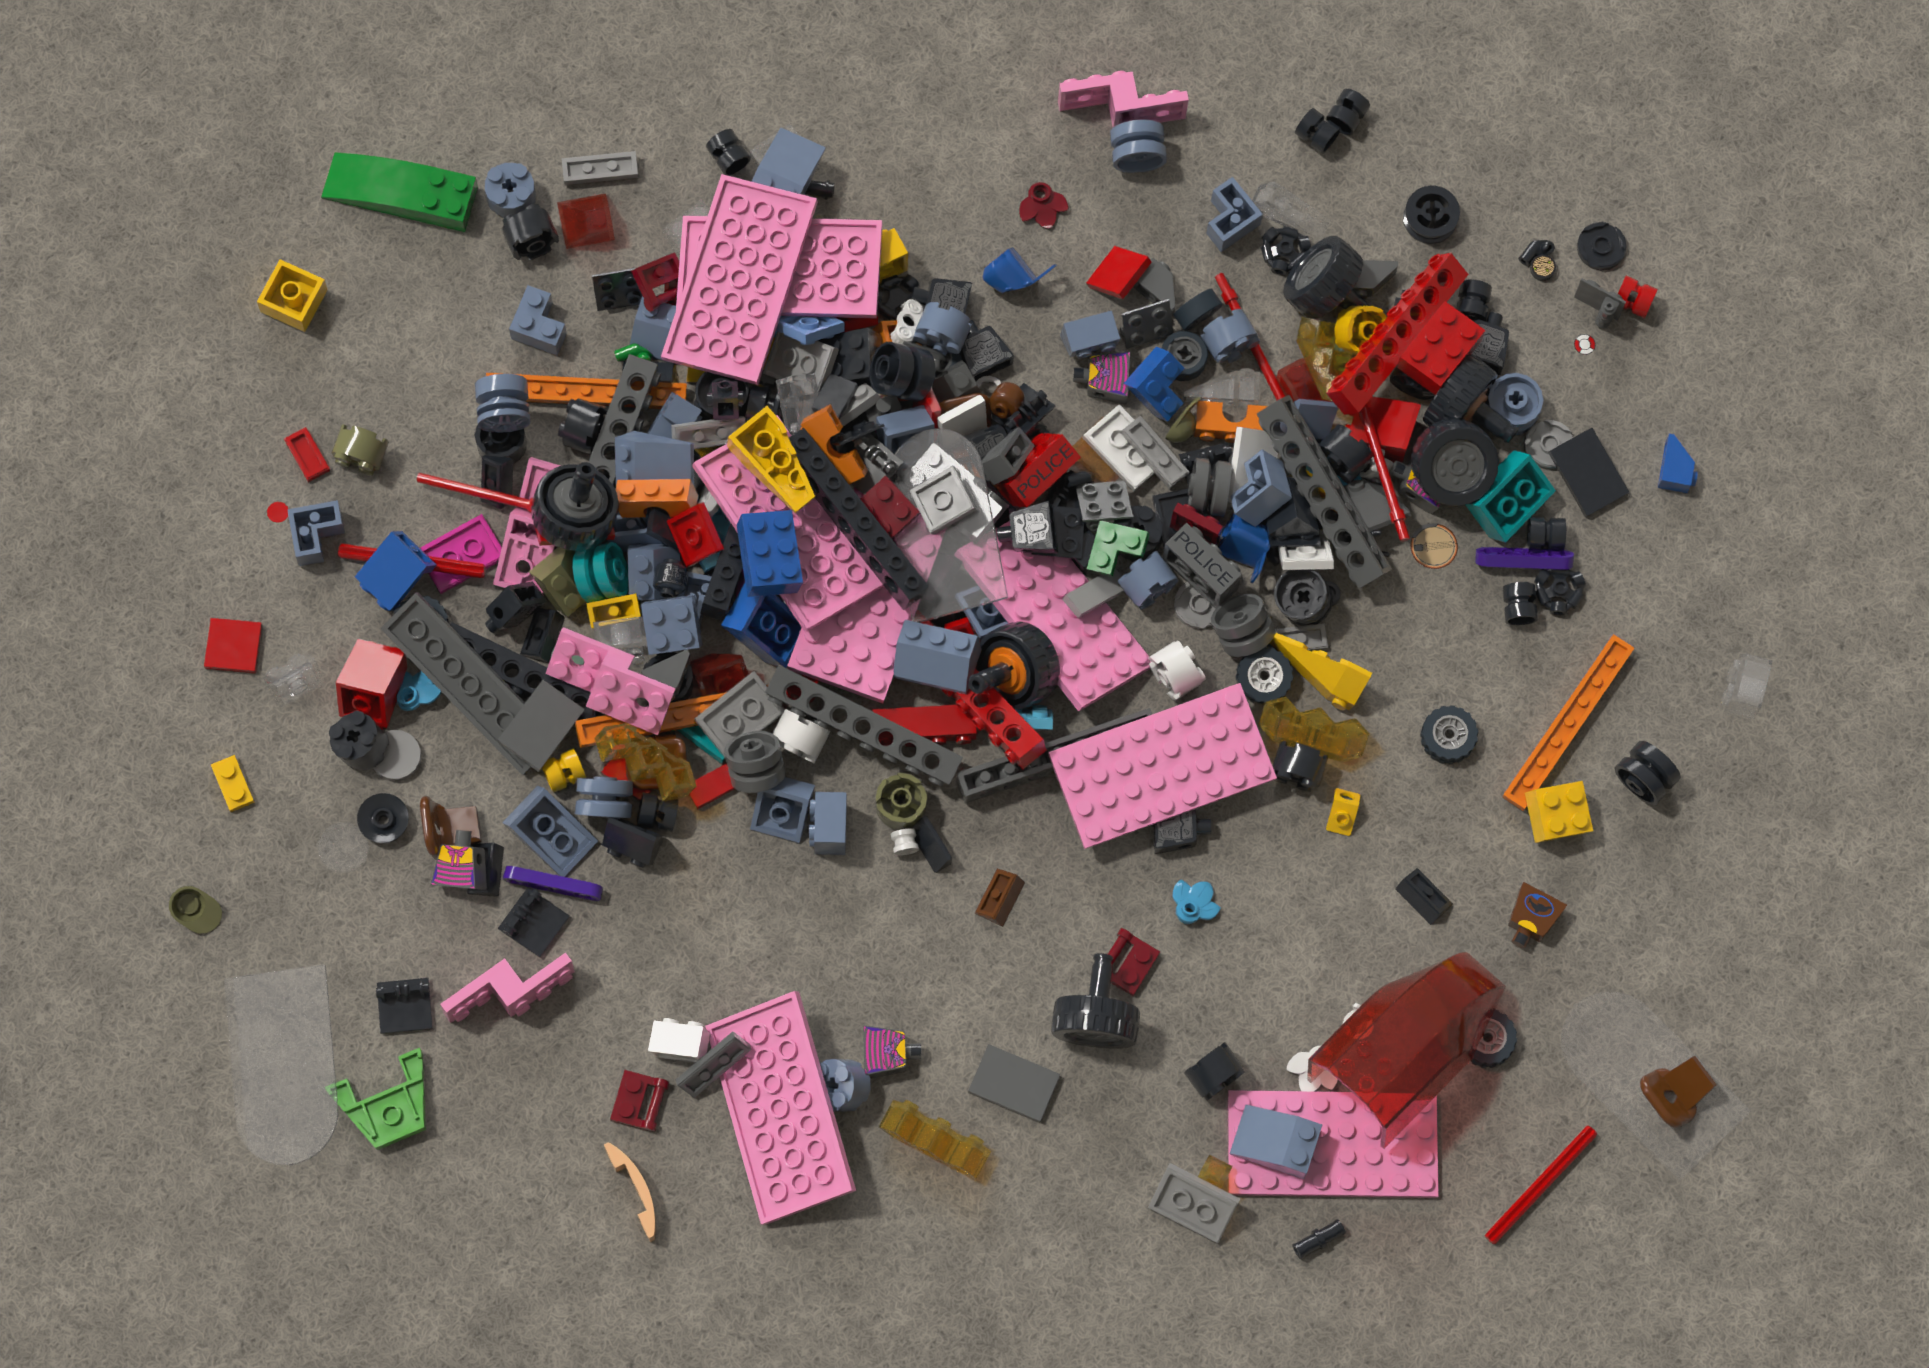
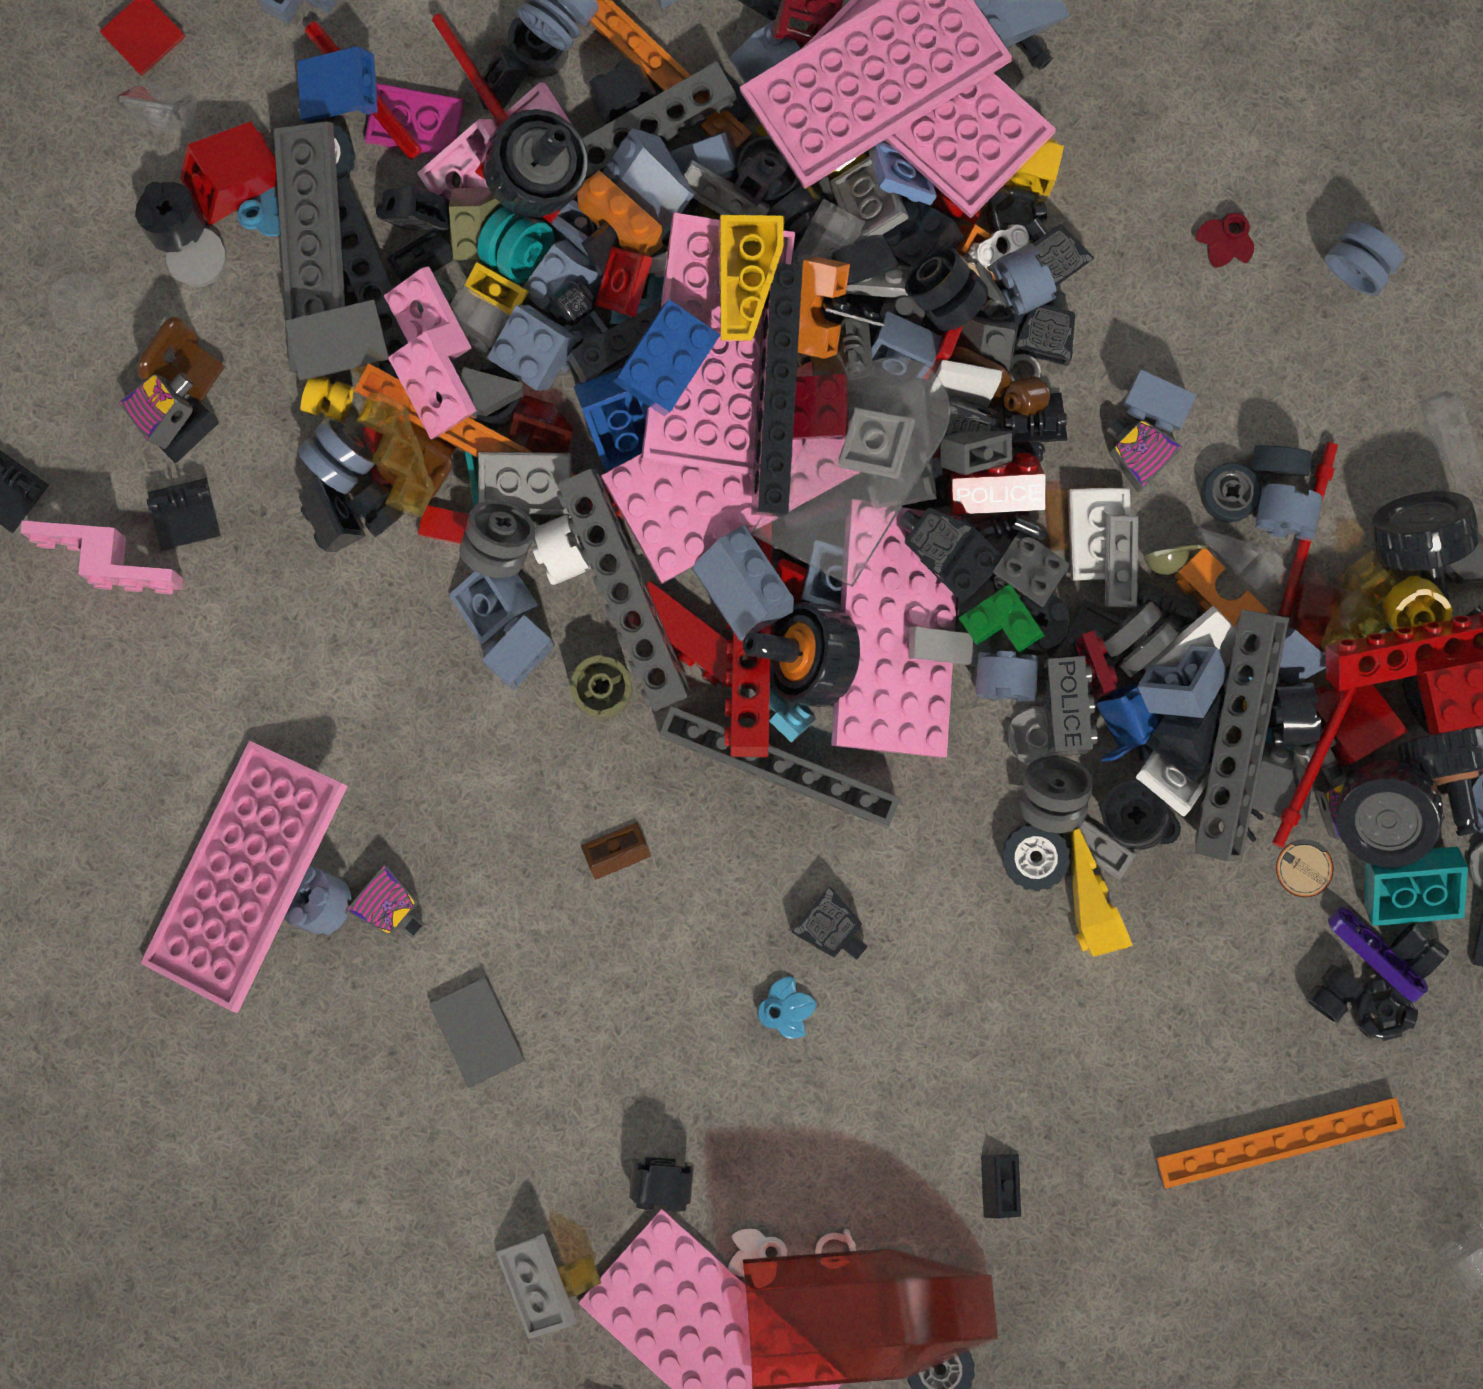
camera: 40 degrees right, 10 degrees up
yellow plate [211,755,255,812] -> none
black dish [357,793,409,844] -> none
sand blue slope [502,785,598,877] -> none
dark purple beam [503,866,603,901] -> none
light nougat slope [604,1142,656,1242] -> none
dark red plate [610,1070,670,1132] -> none
green arm [614,343,652,362] -> none
white brick [648,1018,710,1062] -> none
dark grey tile [676,1031,752,1098] -> none
clear yellow brick [879,1100,991,1179] -> none
white wheel [890,828,919,856] -> none
black slope [911,816,952,873] -> none
blue piece [982,247,1057,293] -> none
bright pink plate [1048,683,1277,850] -> none
black wheel [1051,953,1140,1049] -> none
bright pink bracket [1058,71,1189,127] -> none
red tile [1086,246,1152,299] -> none
dark red plate [1108,928,1160,996] -> none
dark grey hinge [1120,299,1173,349] -> none
blue brick [1123,347,1185,422] -> none
dark grey slope [1133,258,1175,317] -> none
white brick [1148,641,1206,700] -> none
sand blue brick [1206,177,1263,252] -> none
sand blue slope [1230,1105,1322,1179] -> none
clear yellow brick [1259,697,1369,762] -> none
black piece [1261,226,1311,275] -> none
black brick [1272,741,1328,792] -> none
yellow bracket [1326,788,1360,836] -> none
black wheel [1420,705,1478,764] -> none
reddish brown torso [1508,882,1567,949] -> none
yellow brick [1525,781,1593,843] -> none
black wheel [1615,741,1681,805] -> none

